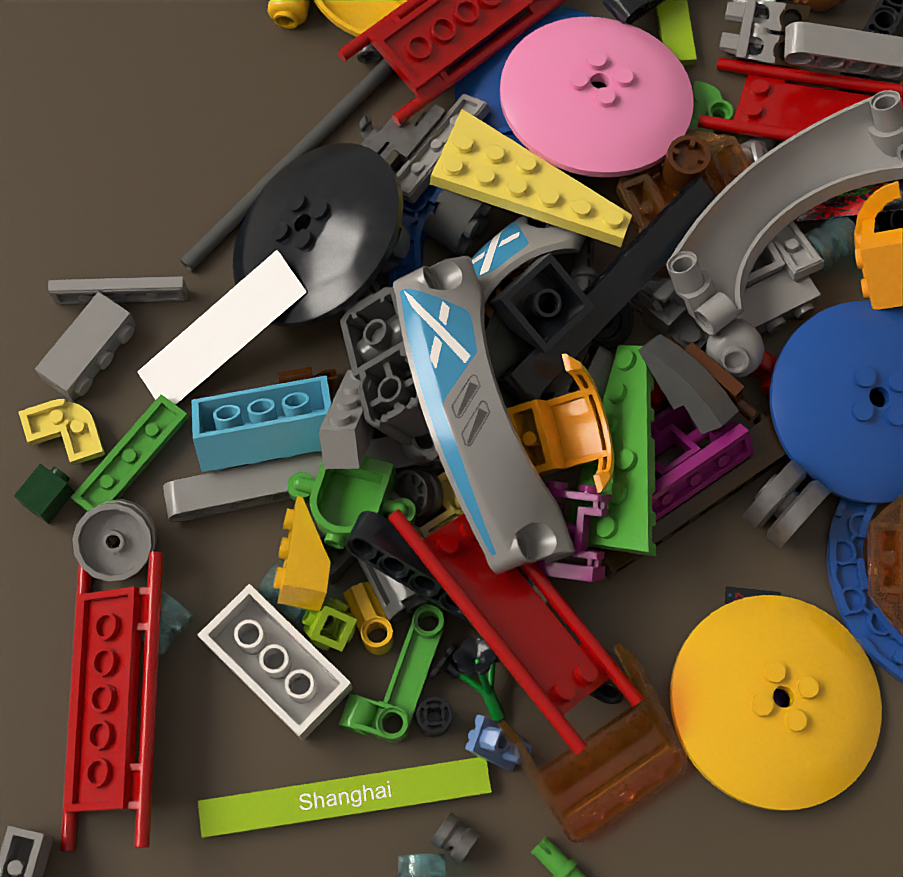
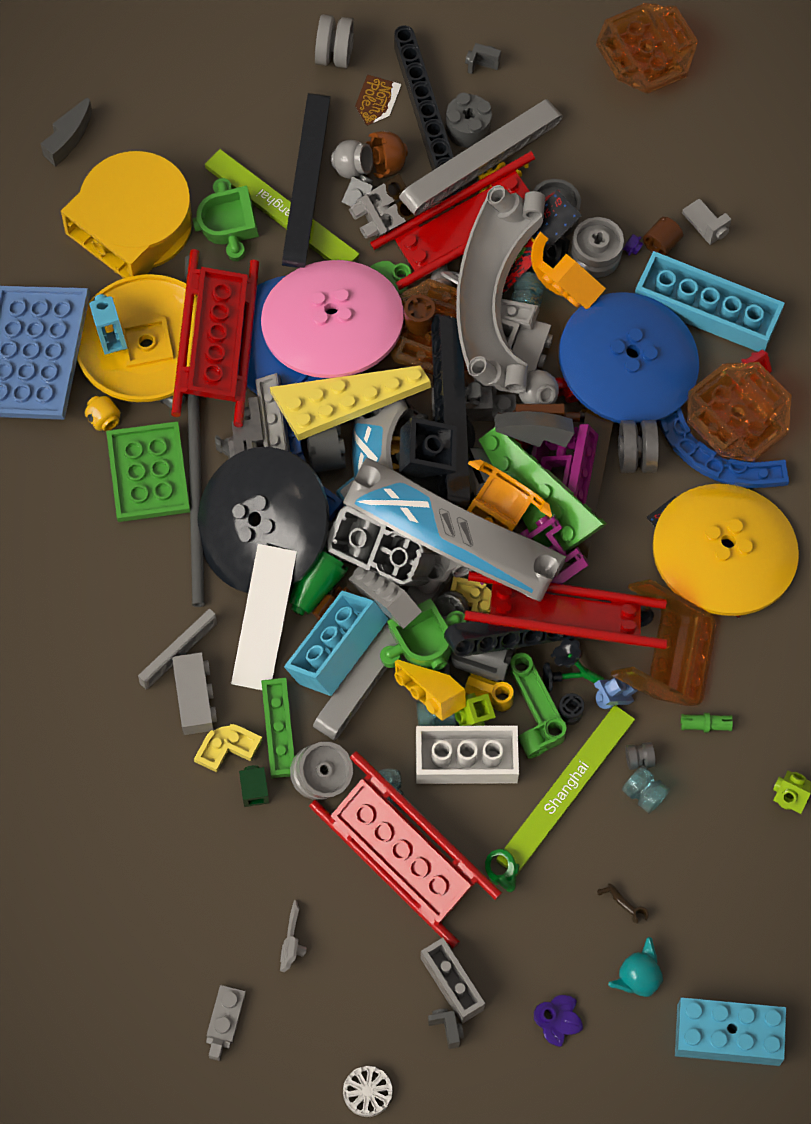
camera: 45 degrees left, 5 degrees down
none -> bright green plate [106,422,190,522]
none -> green cone [288,551,349,616]
none -> green piece [485,849,520,892]

